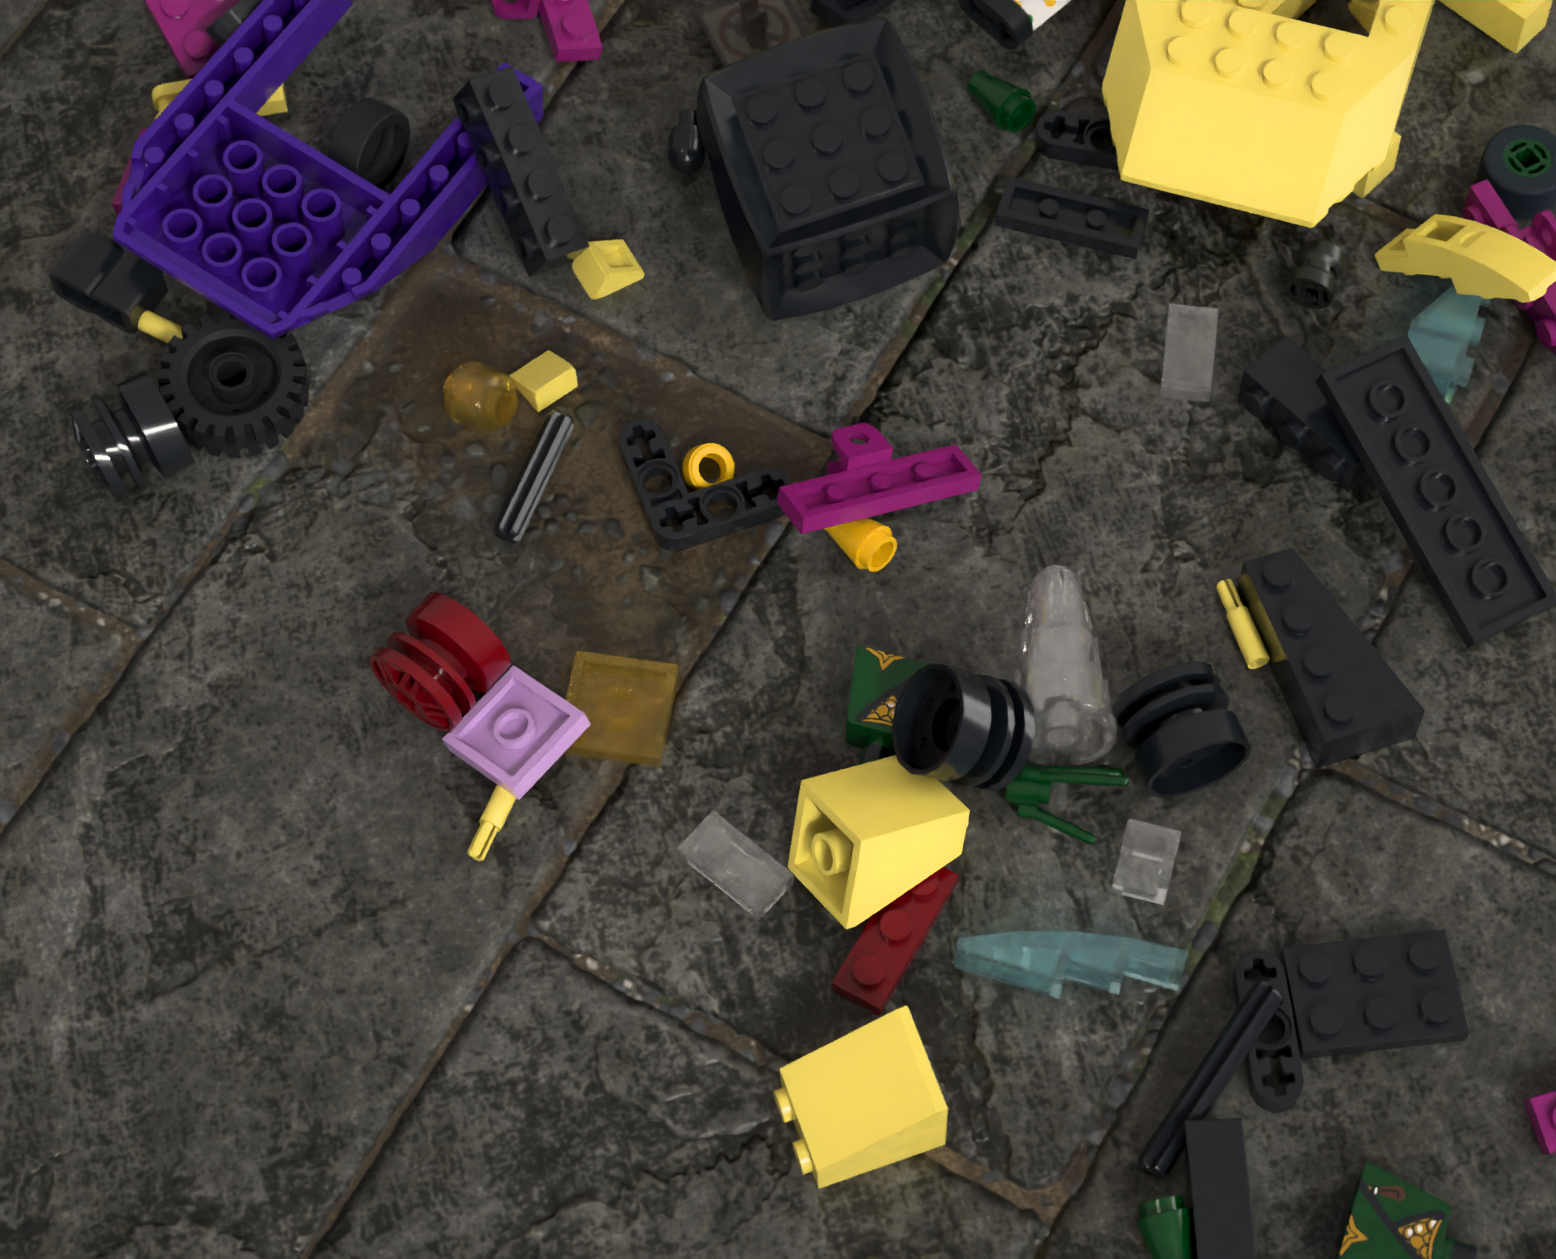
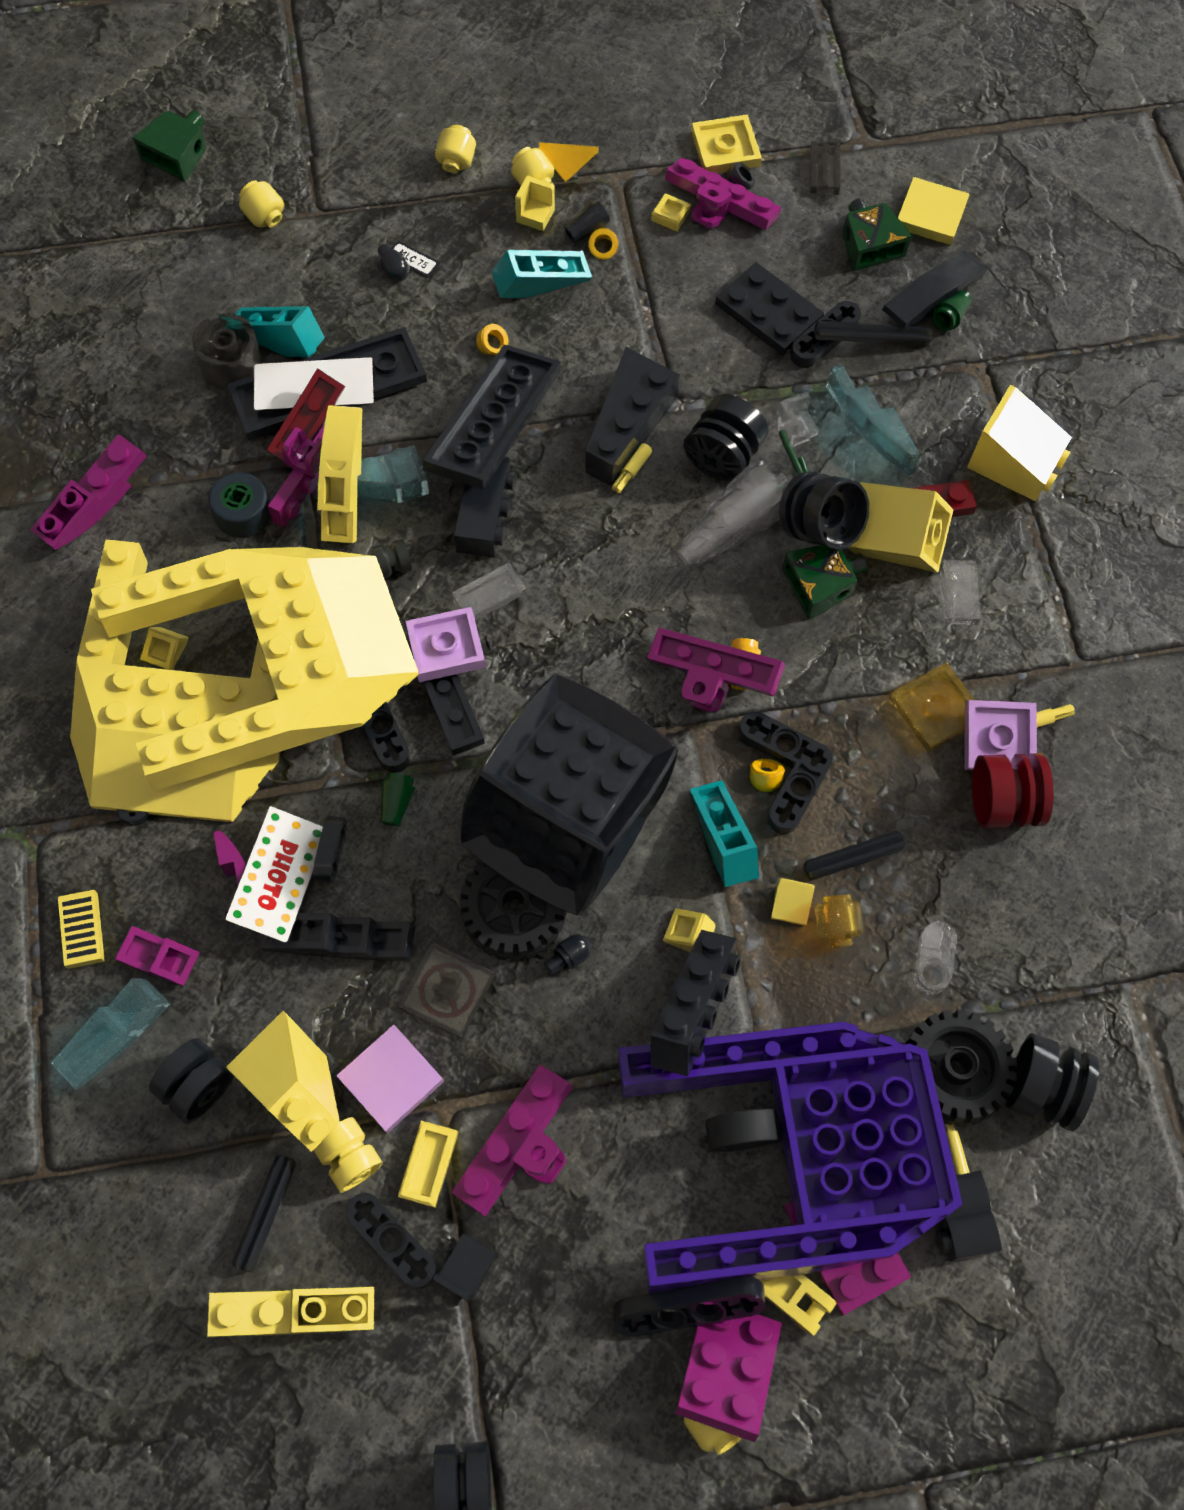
camera: 135 degrees left, 5 degrees up
none -> lavender tile [406,607,486,682]
none -> teal slope [689,780,759,887]
none -> clear piece [914,921,957,994]

